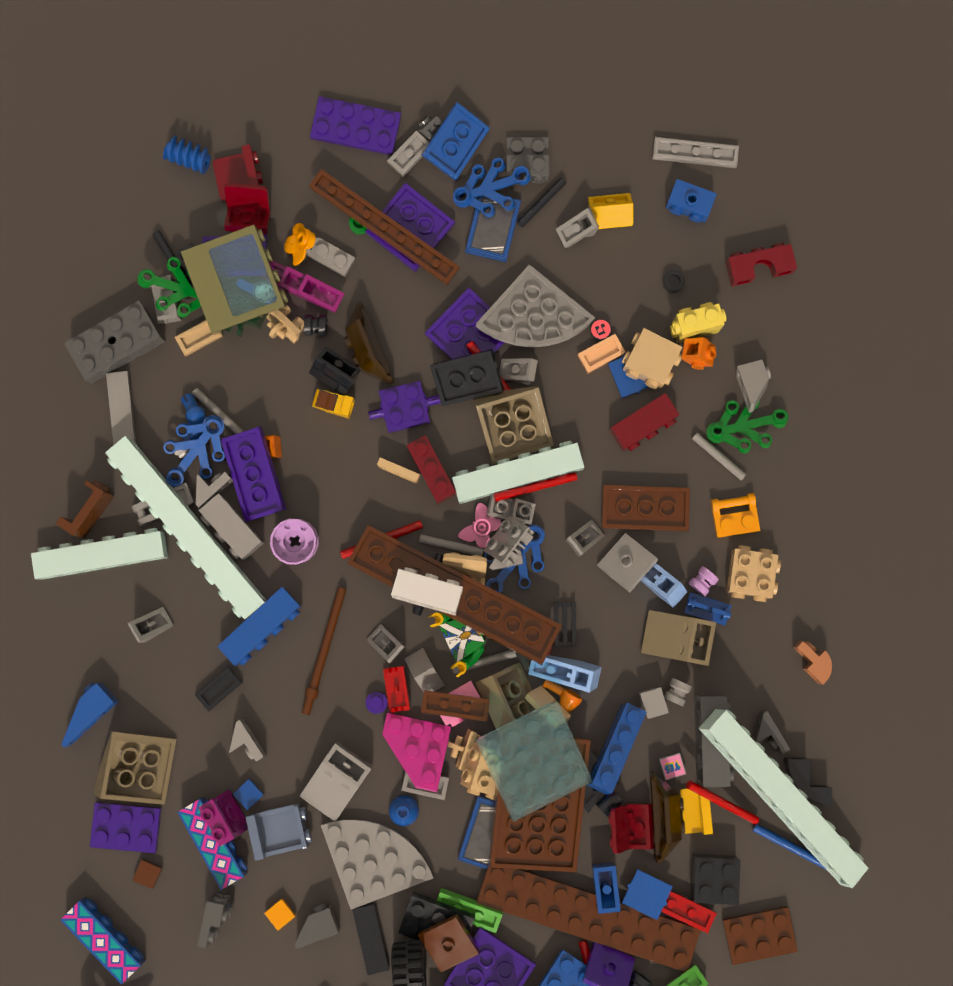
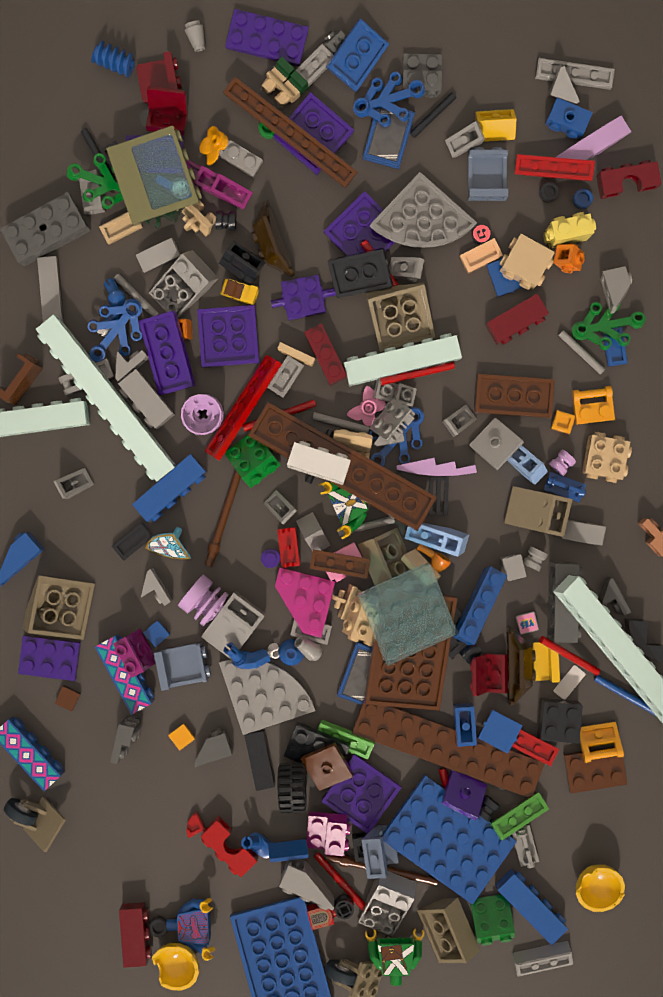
camera: 10 degrees left, 5 degrees up
none -> light grey slope [136,238,181,273]
none -> shield [145,527,191,559]
none -> light grey slope [149,250,218,318]
none -> lavender wheel [178,574,229,626]
none -> light grey cone [185,20,206,52]
none -> dark purple plate [197,305,259,368]
none -> red plate [205,355,282,461]
none -> blue arm [223,642,279,669]
none -> green bracket [225,434,281,488]
none -> tan hips [262,57,308,107]
none -> light grey plate [267,355,304,398]
none -> light grey cone [294,637,323,661]
none -> lavender slope [396,458,477,476]
none -> sand blue panel [468,147,508,201]
none -> red plate [515,154,595,181]
none -> light grey slope [549,64,580,104]
none -> light orange tile [551,410,575,434]
none -> white sticker [553,665,586,700]
none -> lavender slope [556,115,631,160]
none -> light grey slope [562,519,606,545]
none -> blue tile [573,188,593,209]
none -> light orange plate [580,722,624,763]
none -> blue tile [602,327,628,367]

